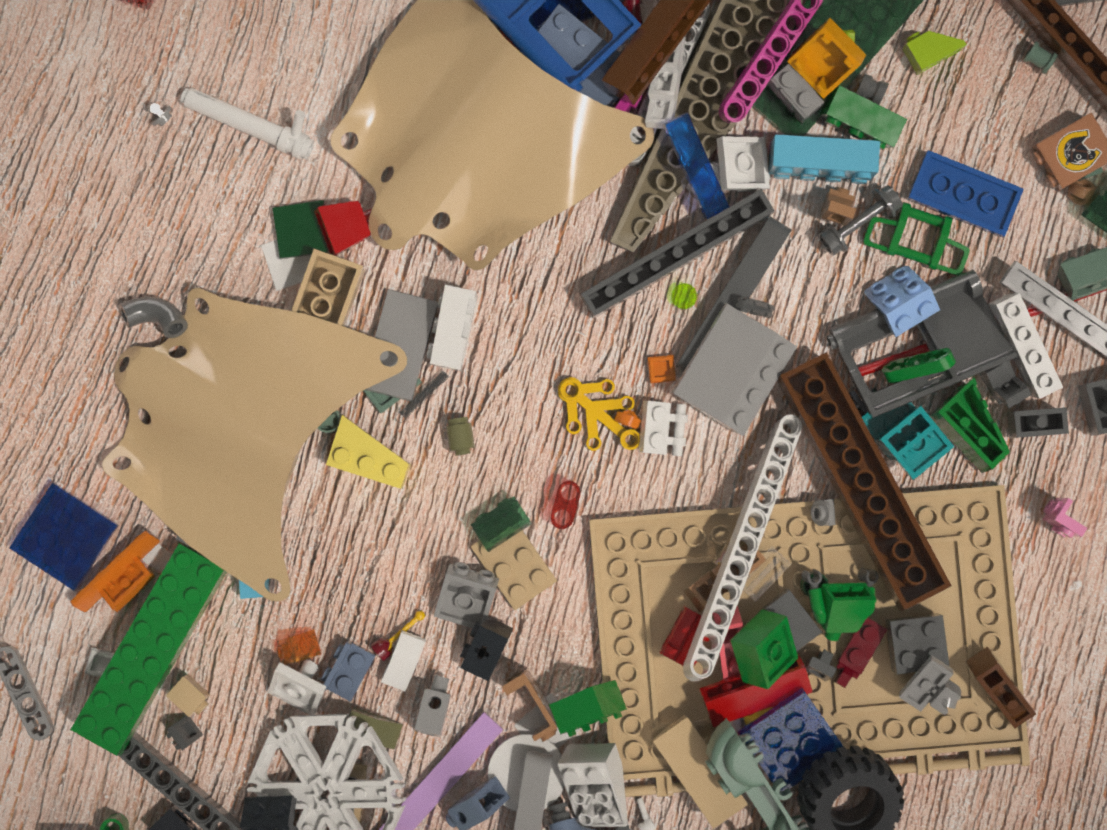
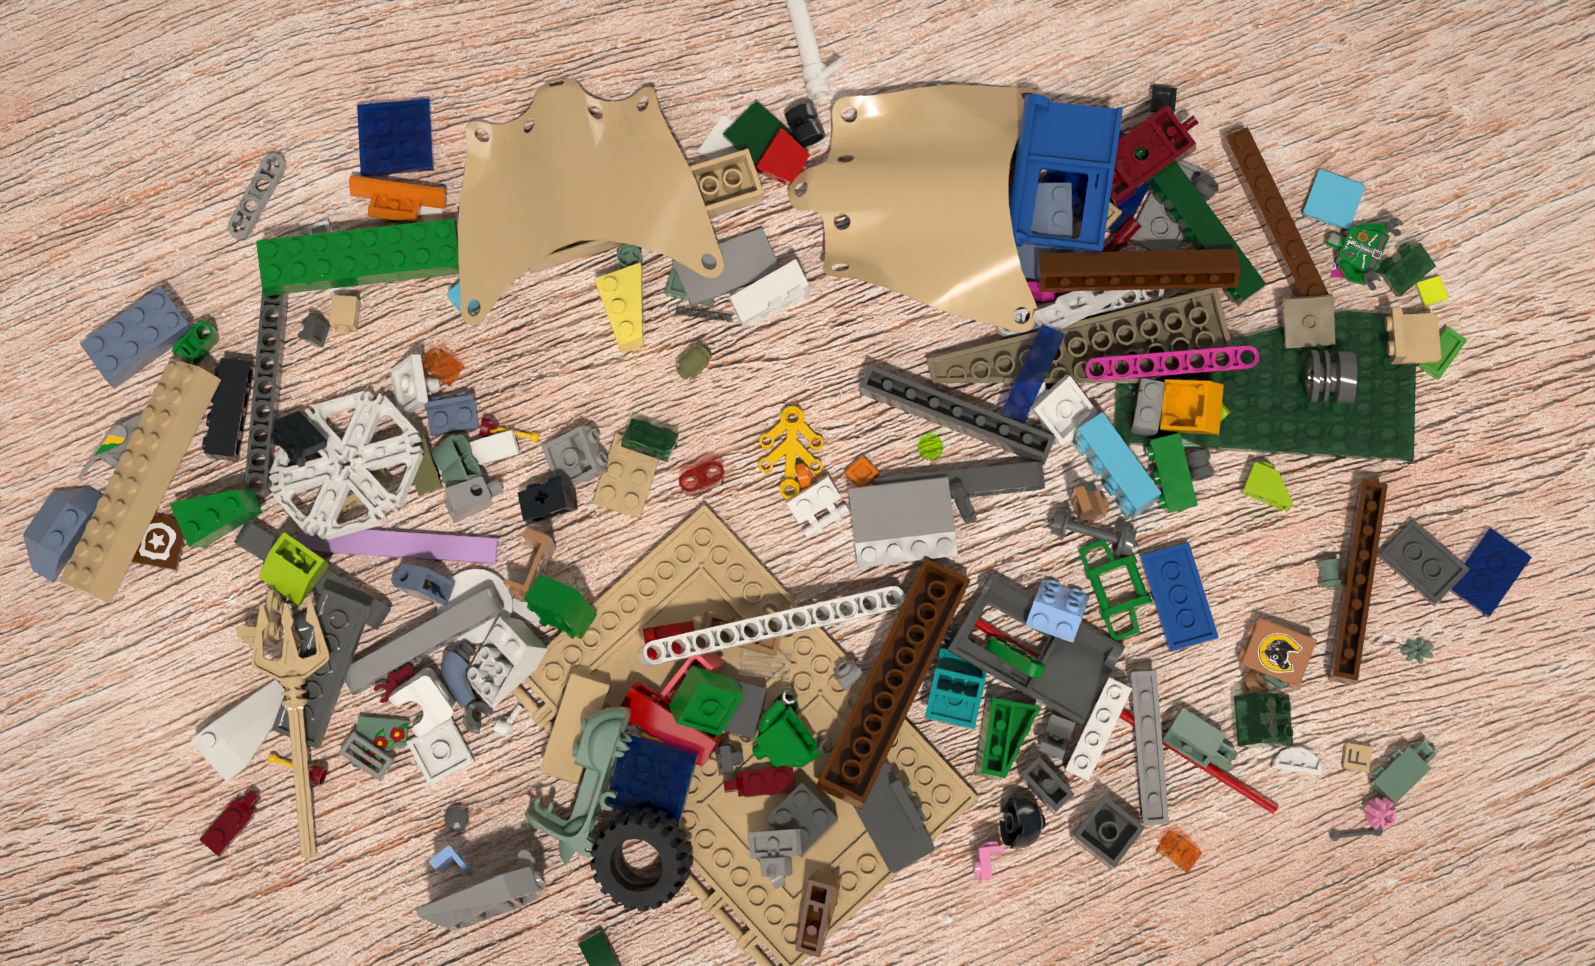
camera: 55 degrees right, 10 degrees down
dark grey cylinder [119,296,188,338] -> none
none -> sand green brick [432,434,481,488]
none -> black wheel [785,103,826,148]
none -> dark grey bracket [853,762,935,873]
none -> black cylinder [999,797,1045,849]

